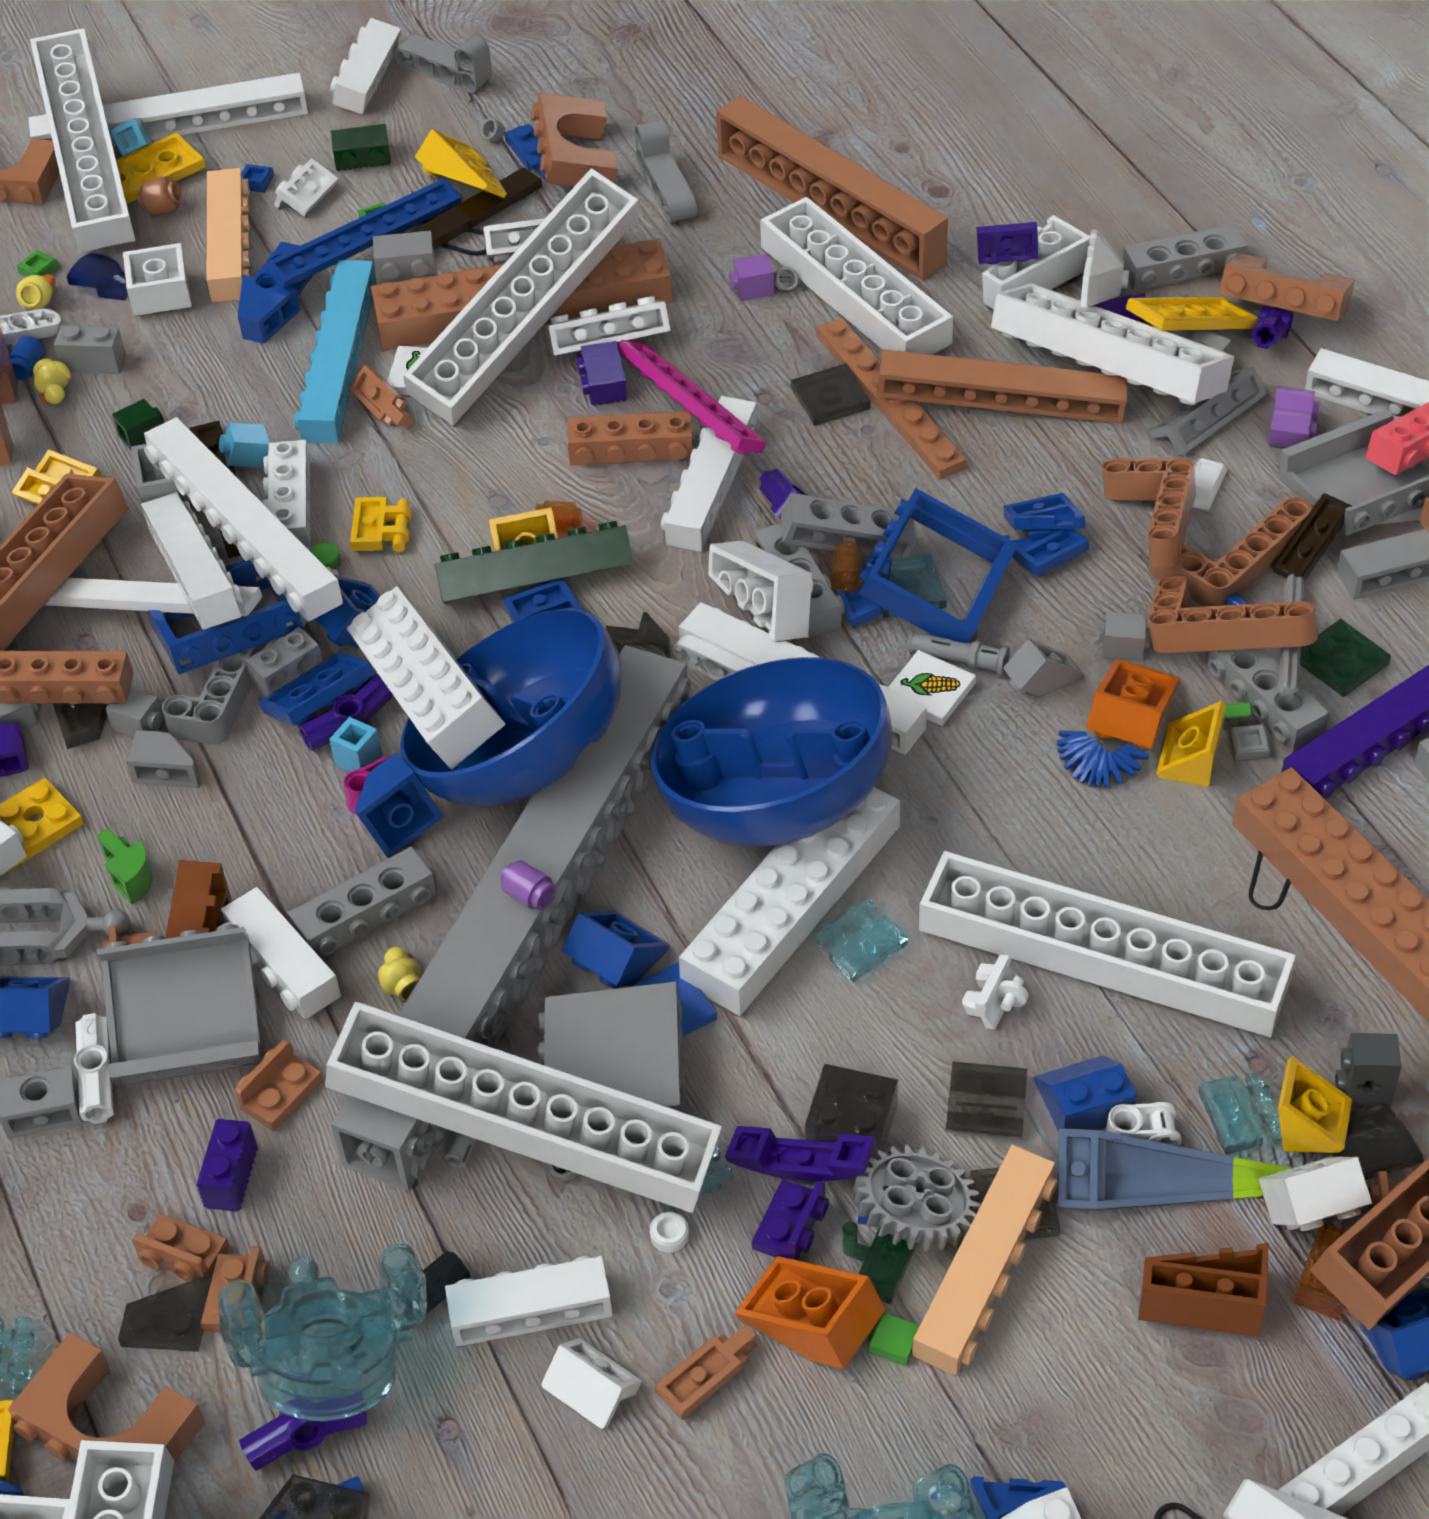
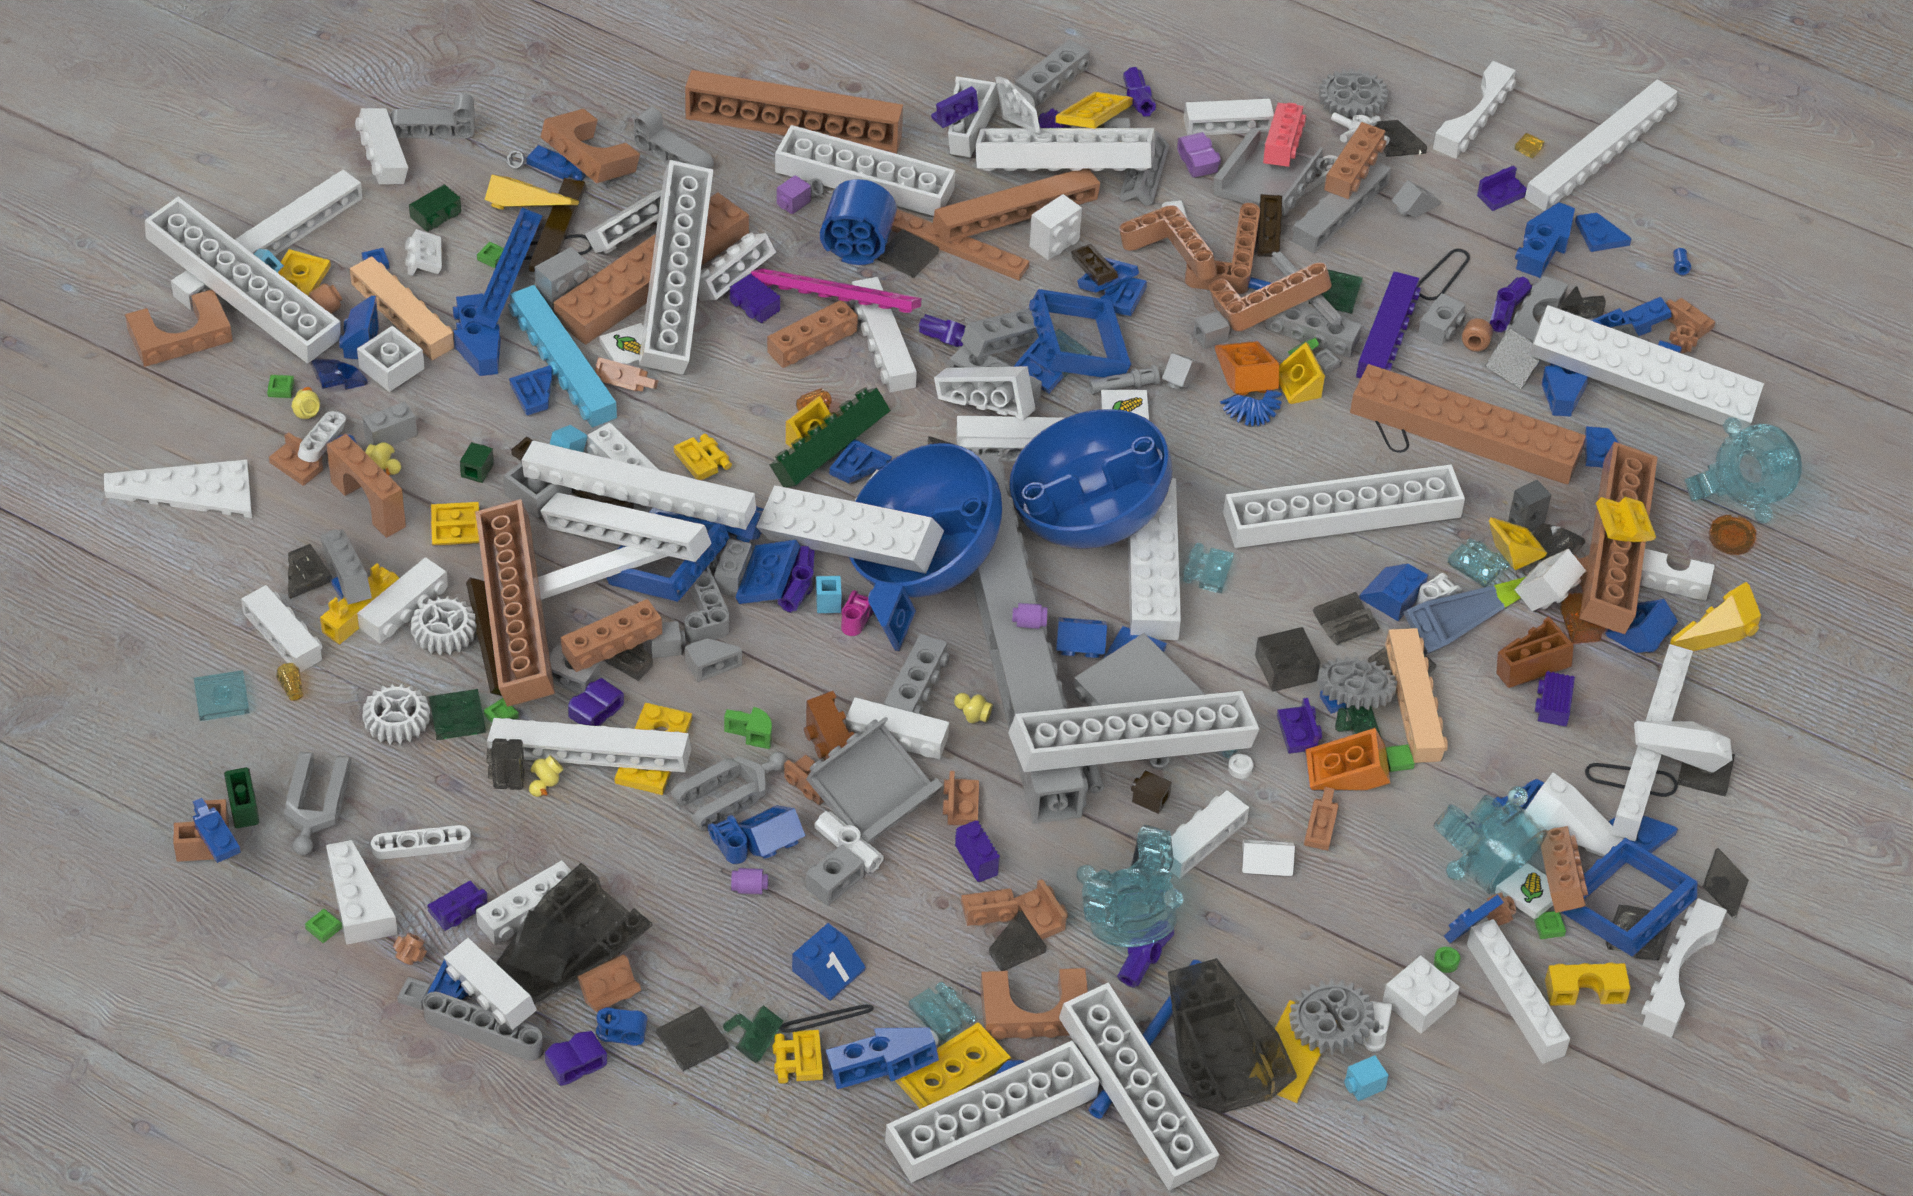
camera: 40 degrees left, 0 degrees up
dark purple slope [725,1126,876,1181] -> none
clear orange brick [831,542,865,592] -> none
white hips [962,954,1029,1030] -> none
nougat arch [1219,253,1355,321] -> none
none -> blue slope [339,295,379,359]
none -> blue wing [509,365,552,416]
none -> blue brick [820,179,897,265]
none -> white brick [1029,194,1082,260]
none -> dark brown tile [1071,244,1118,286]
none -> dark brown brick [1131,770,1172,814]
none -> dark purple brick [1534,671,1575,727]

